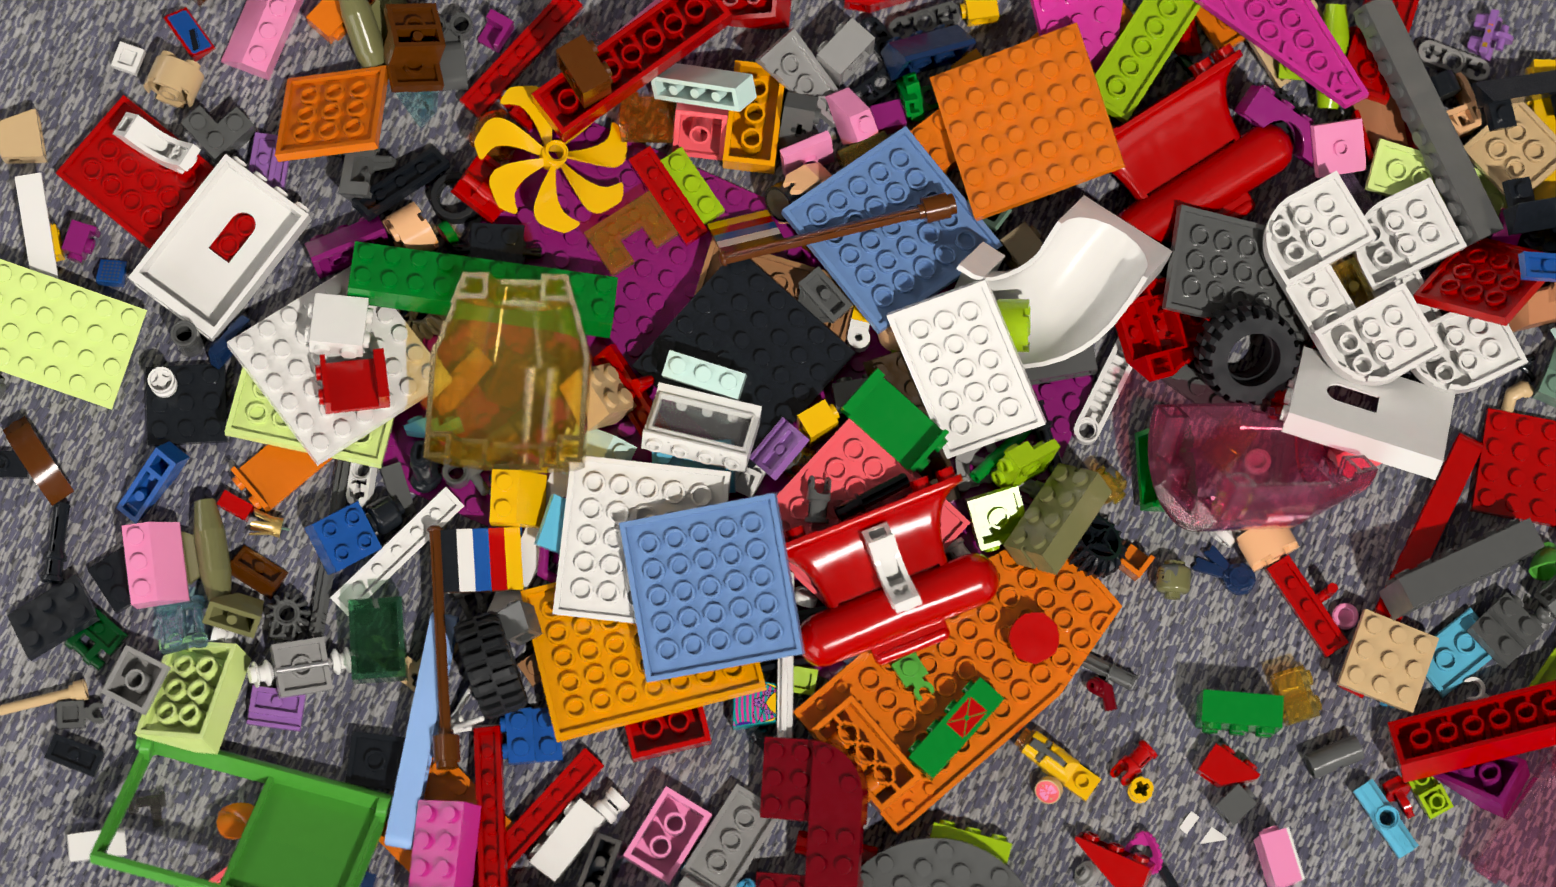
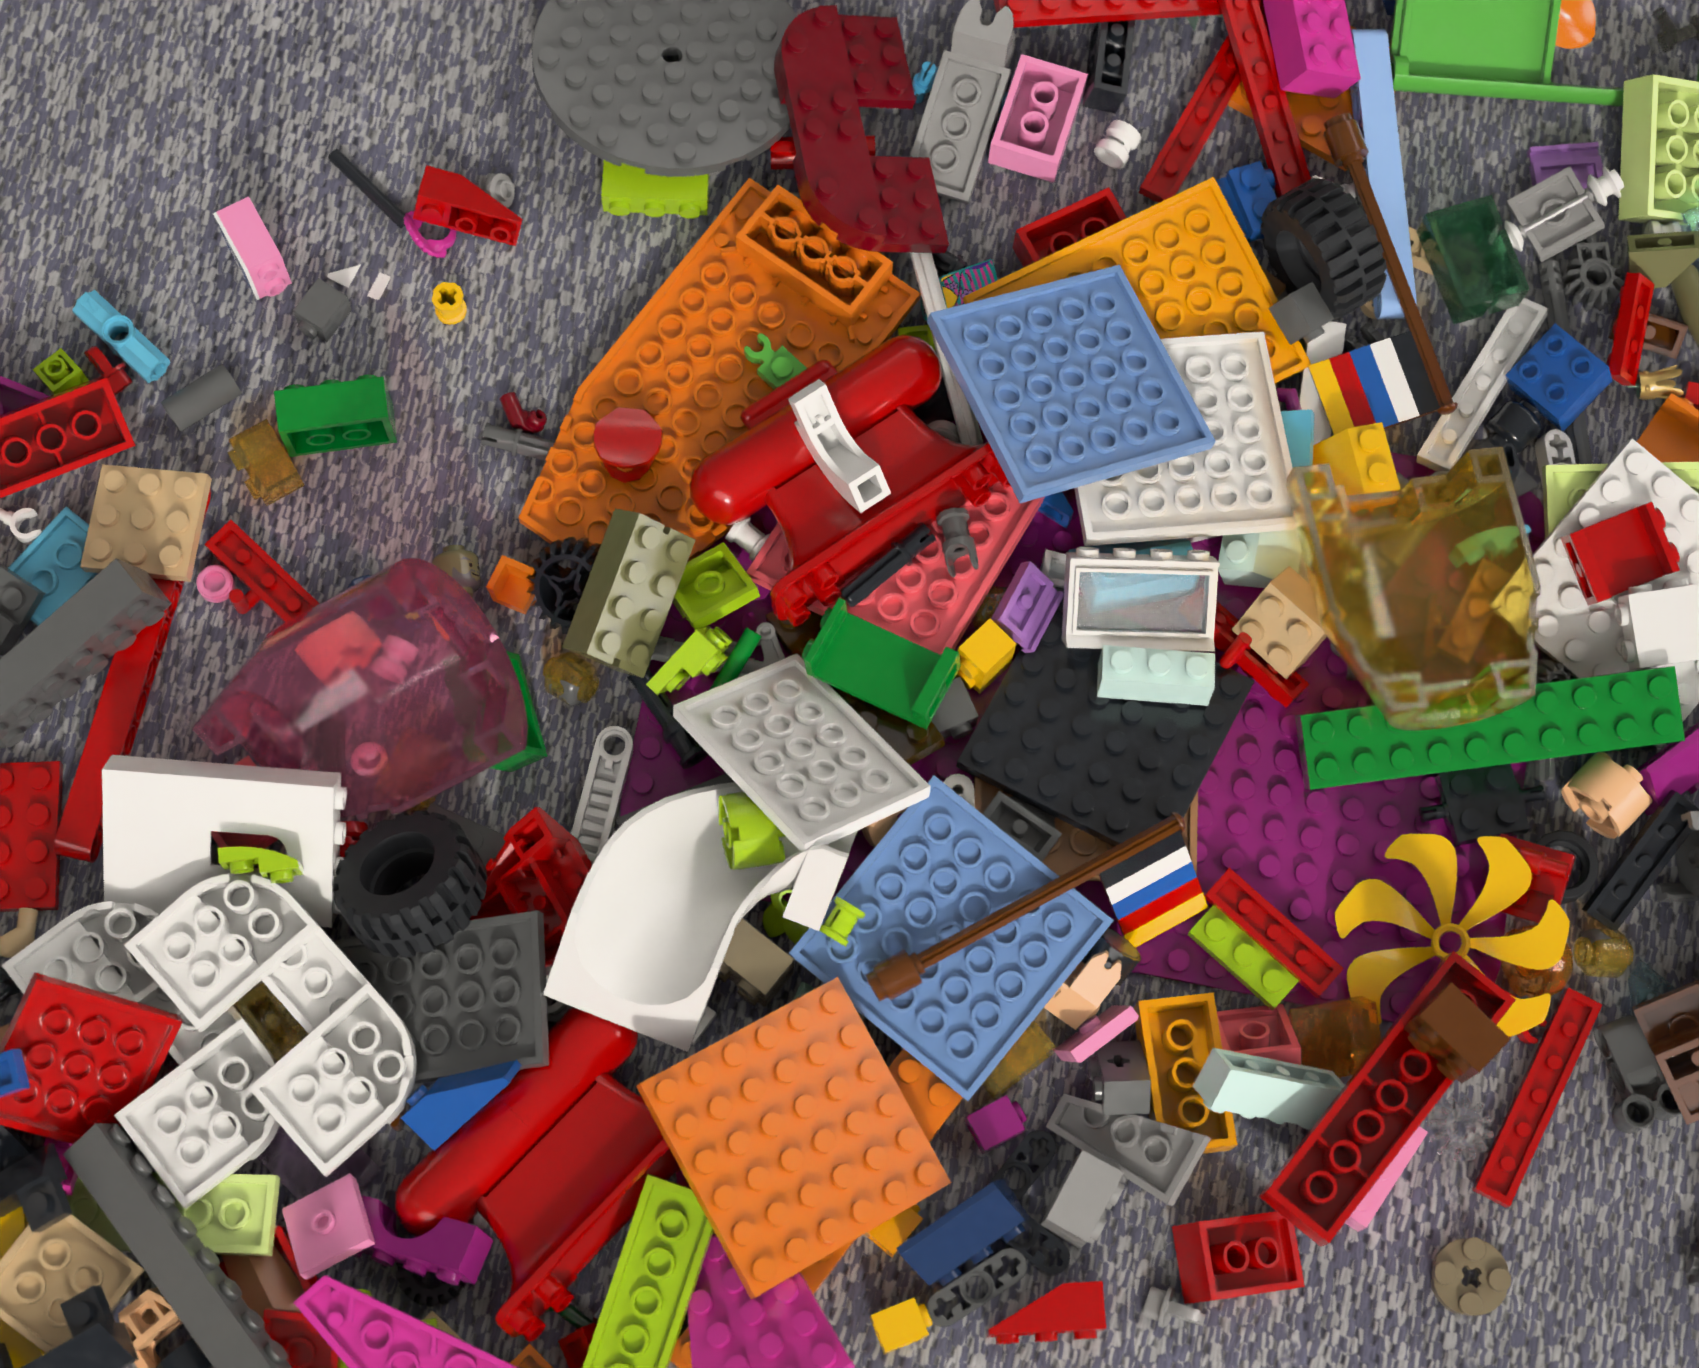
camera: 165 degrees right, 5 degrees down
black plate [345,731,405,791] -> none
green tile [436,220,459,247] -> none
magenta panel [477,9,515,54] -> none
white brick [529,798,606,884] -> none
clear yellow plate [584,190,678,277] -> none
bright pink slope [825,87,879,145] -> none
green piece [896,72,939,122] -> none
green brick [908,677,1005,781] -> none
yellow plate [1014,727,1101,802] -> none
tile [1035,776,1063,804] -> none
red piece [1110,740,1158,786] -> none
red slope [1195,743,1261,788] -> none
none -> lime slope [217,847,304,884]
none -> blue slope [401,1060,522,1151]
none -> lime bush [819,896,866,947]
none -> clear yellow head [1573,929,1634,978]
none -> red plate [1606,273,1655,386]

